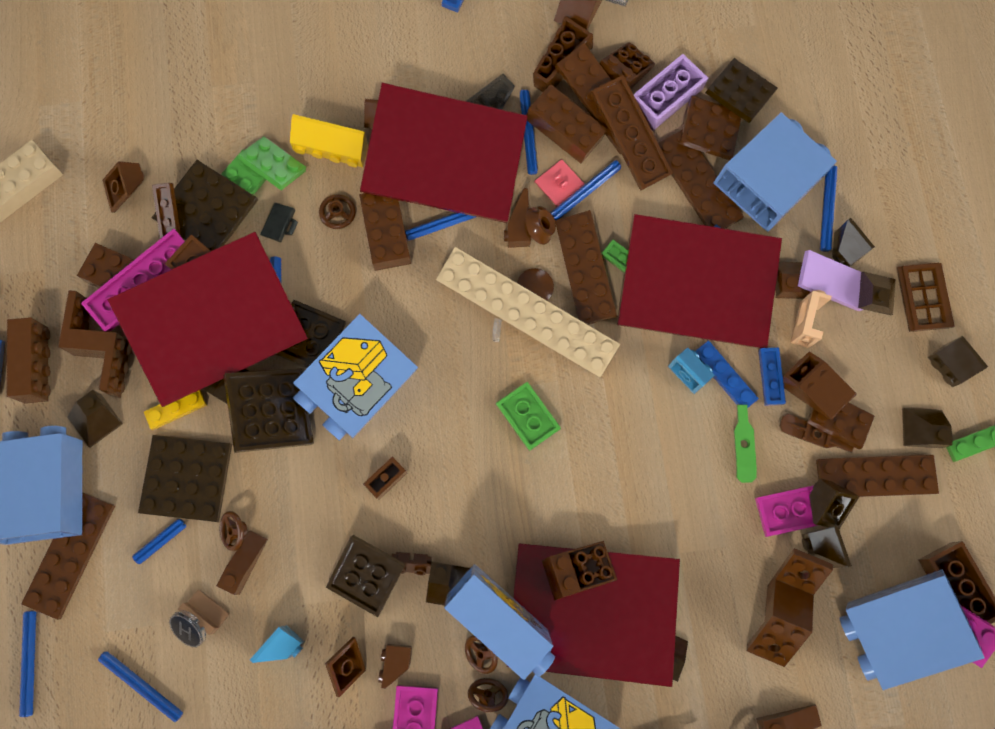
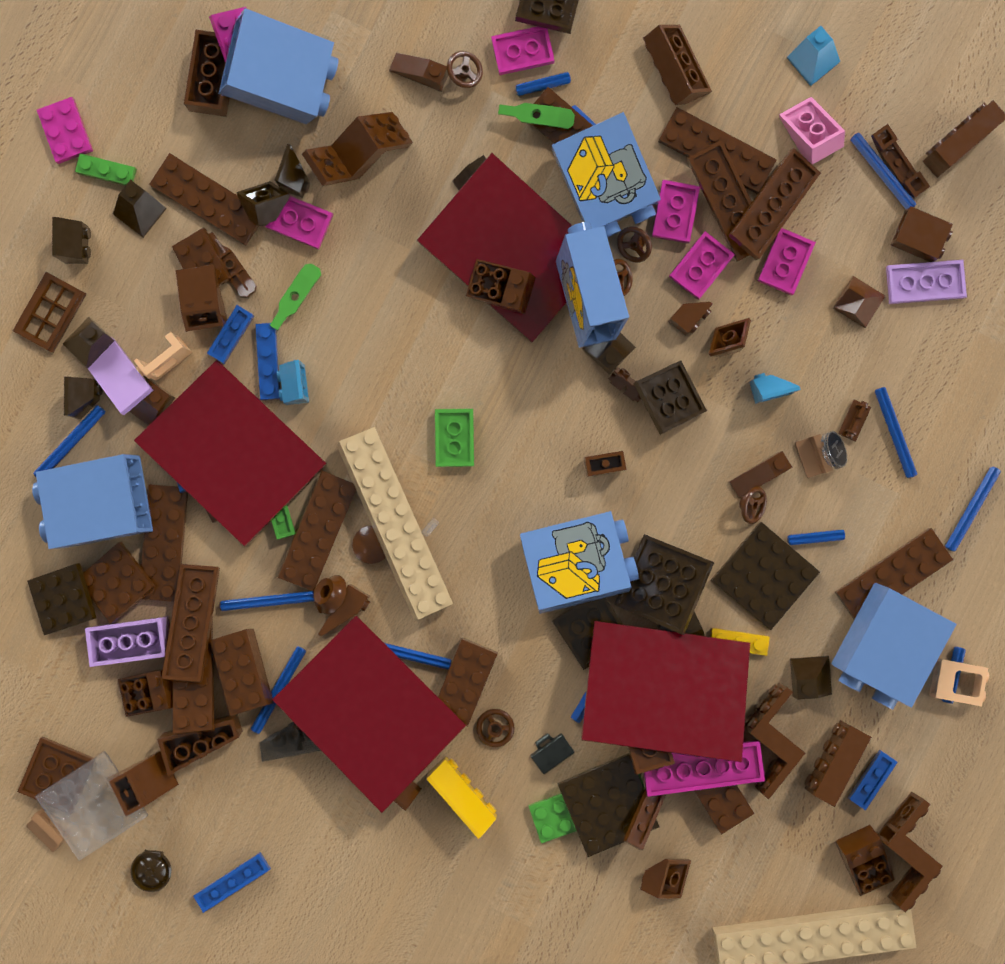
camera: 140 degrees left, 10 degrees up
bright green plate [238,136,306,191] -> none
coral piece [534,159,585,207] -> none
none -> reddish brown hinge [838,399,871,442]

